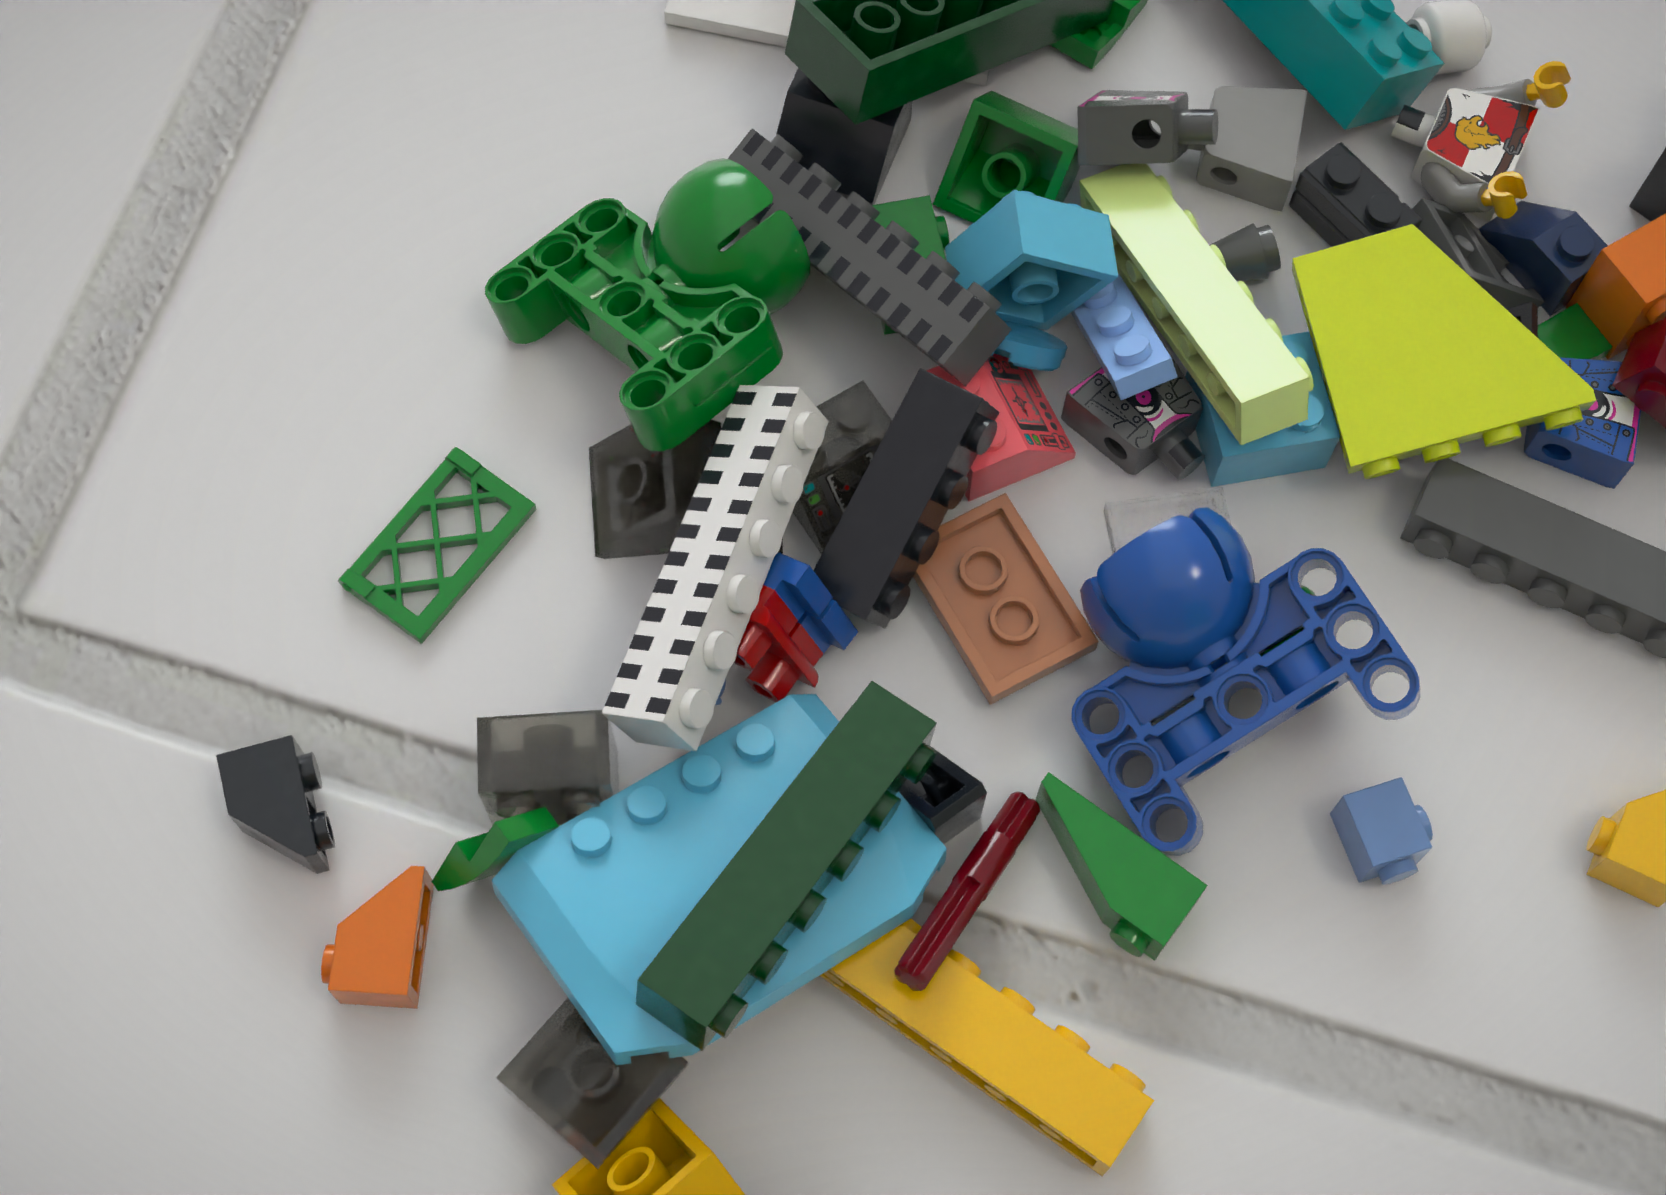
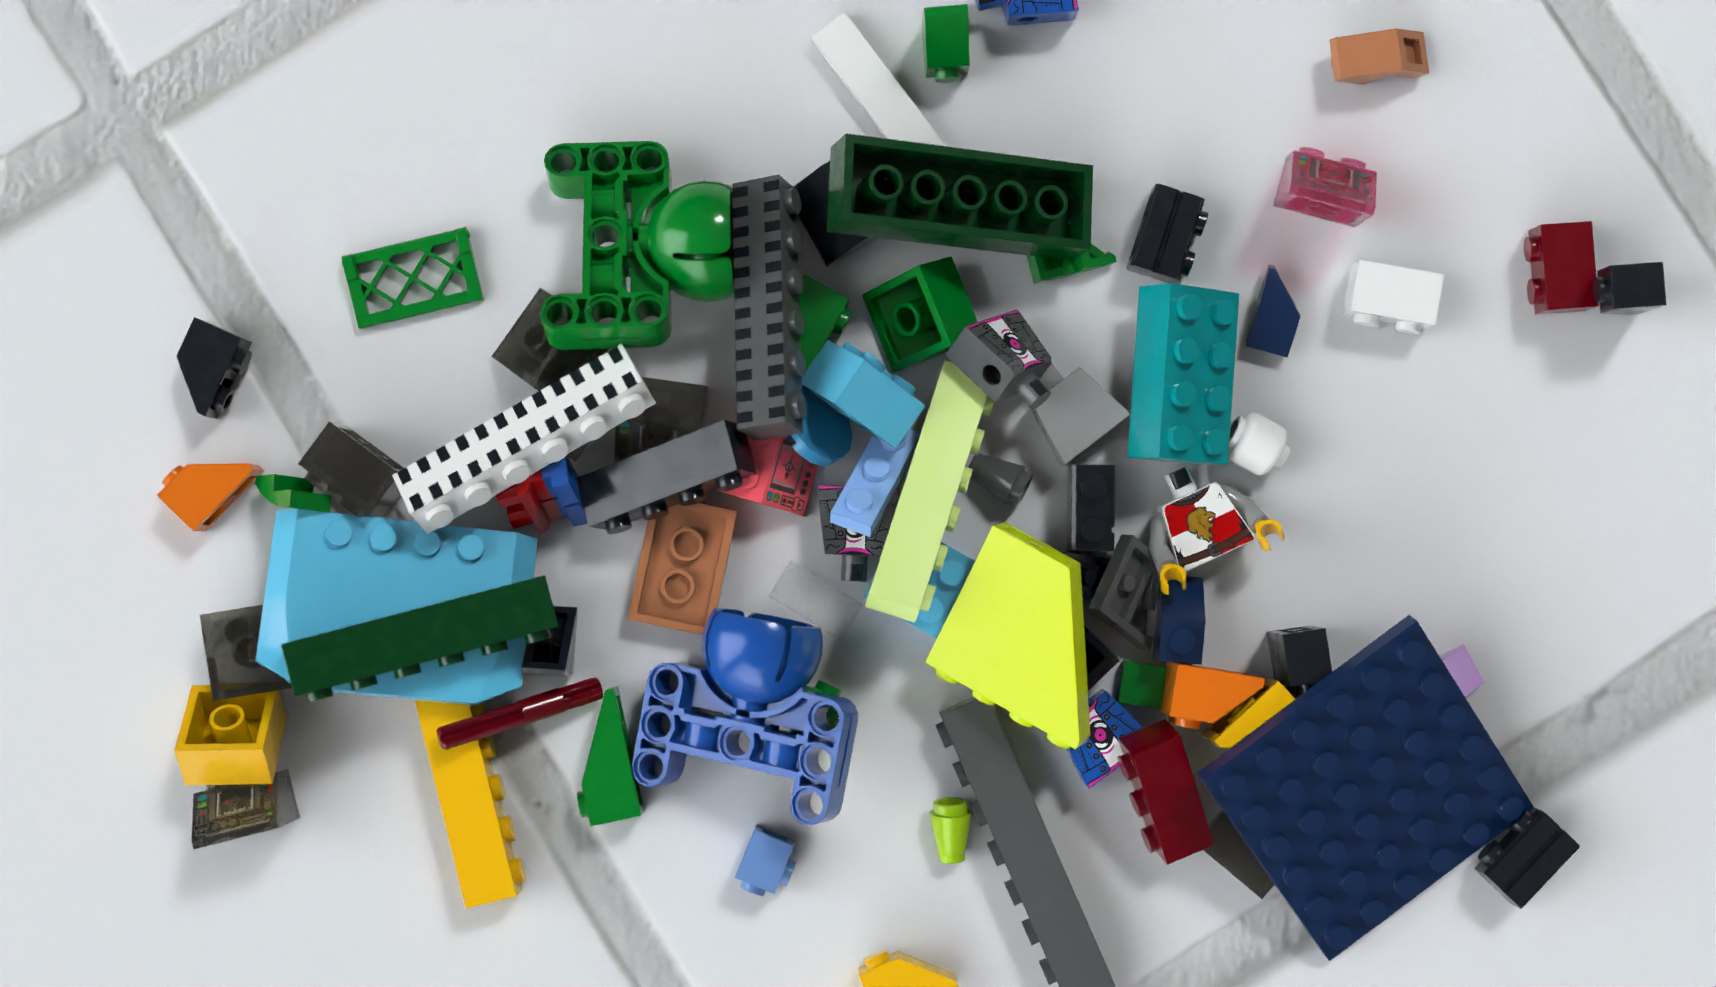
camera: 40 degrees right, 20 degrees up
none -> lime cone [929,797,972,864]

